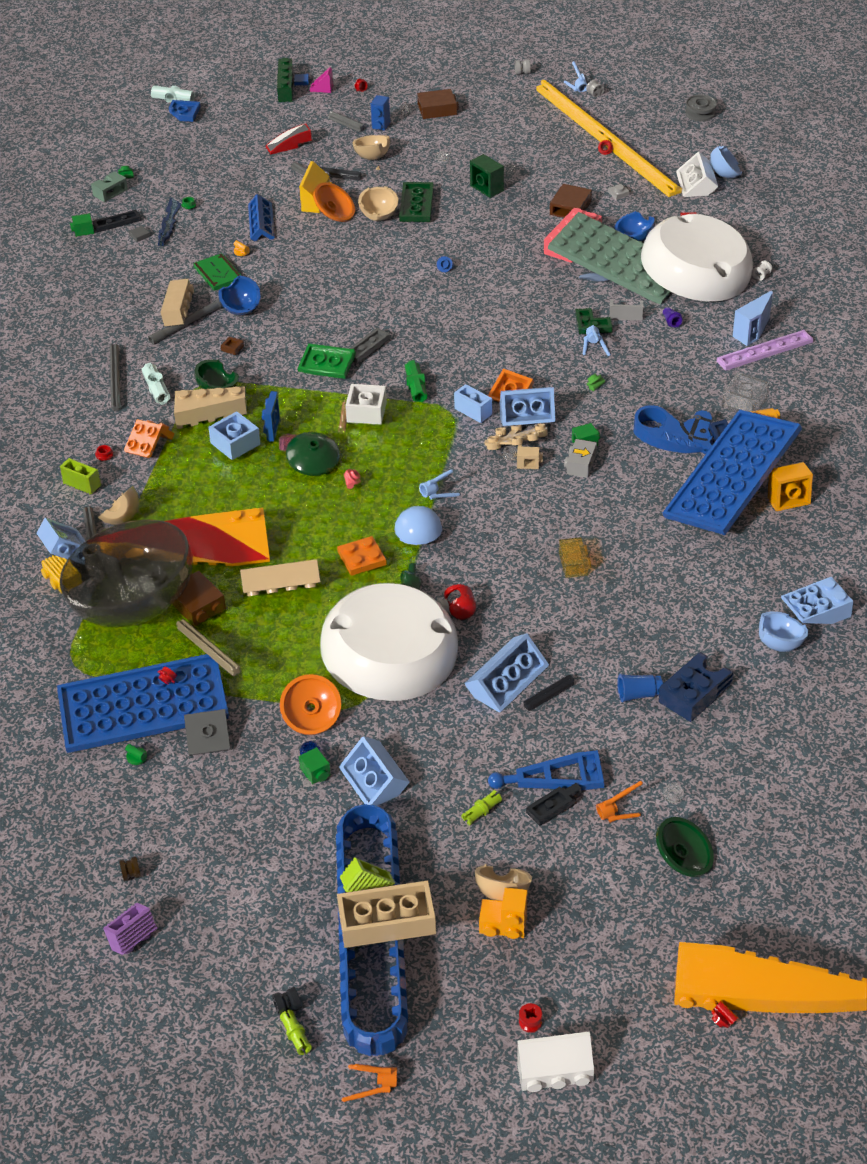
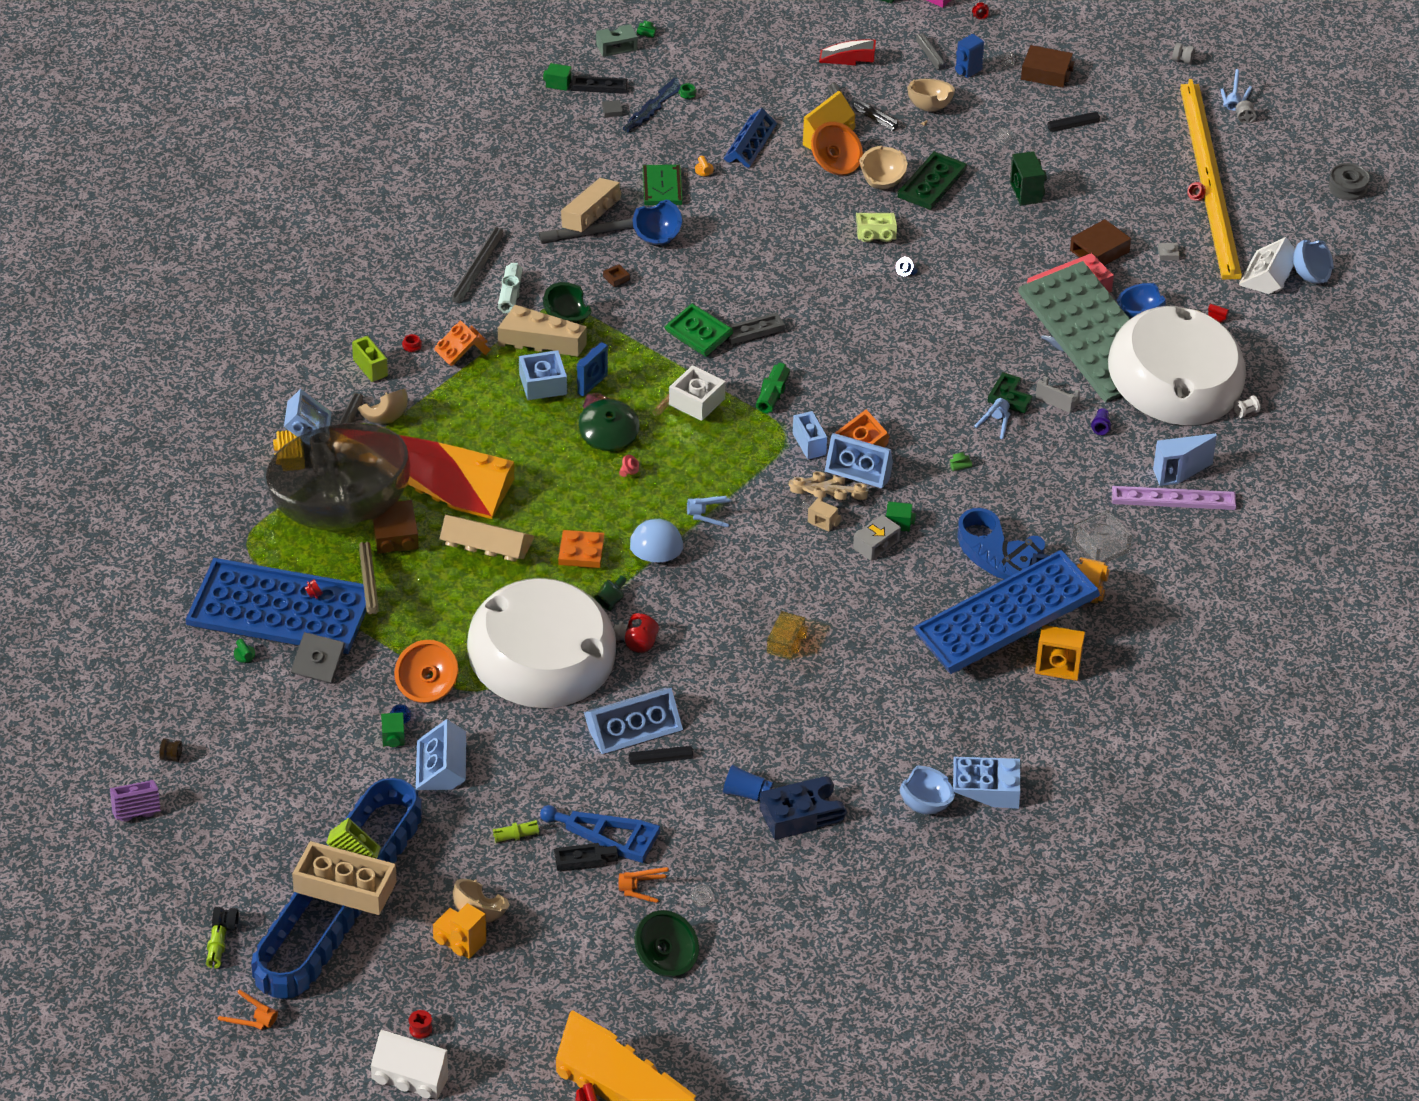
camera: 25 degrees right, 0 degrees up
none -> yellowish green plate [856,213,897,242]
none -> black axle [1047,112,1100,132]

